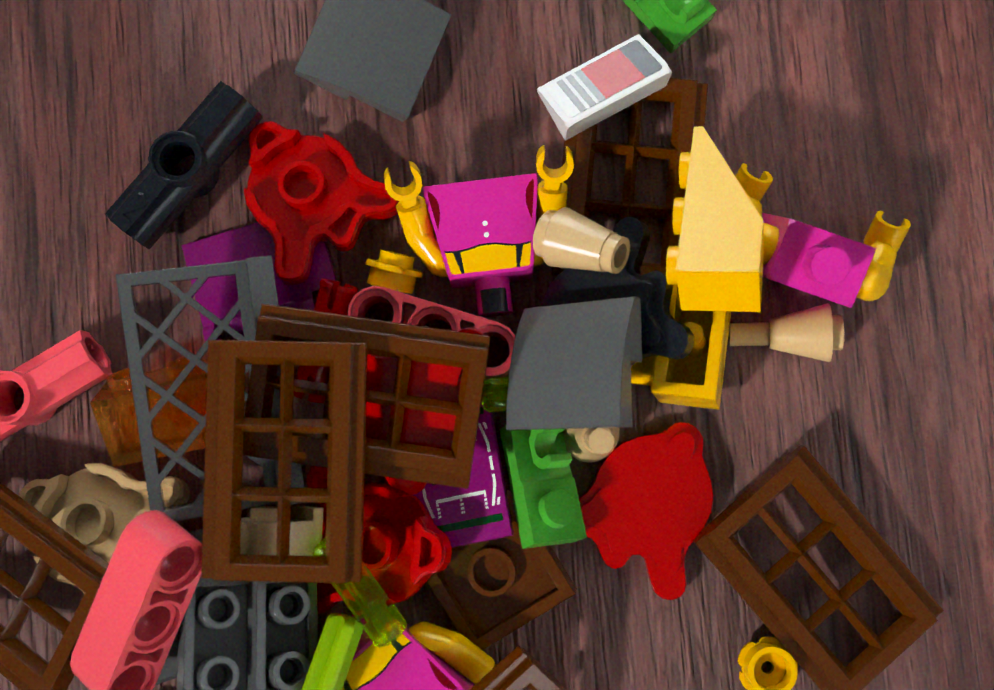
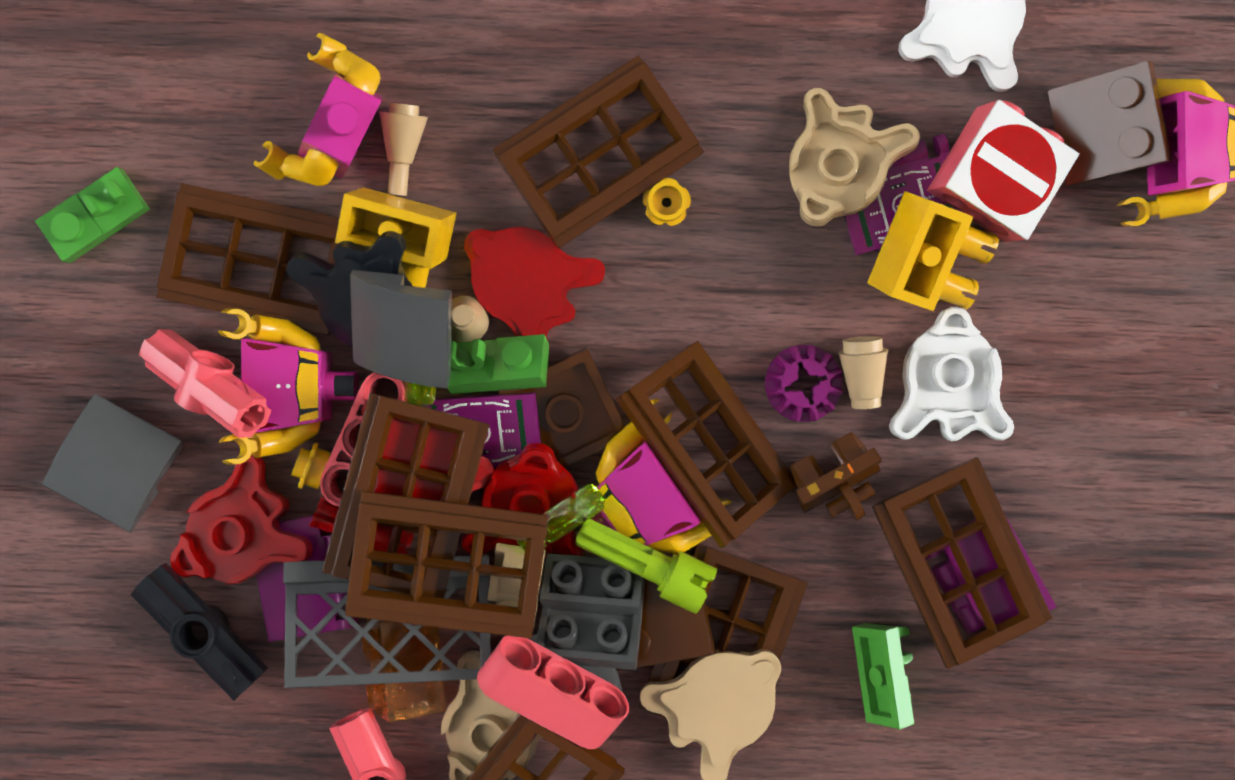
camera: 90 degrees left, 5 degrees up
tan cone [533,207,630,274] -> none
slope [537,34,672,141] -> none
yellow slope [666,126,764,312] -> none
none -> coral piece [139,329,271,438]

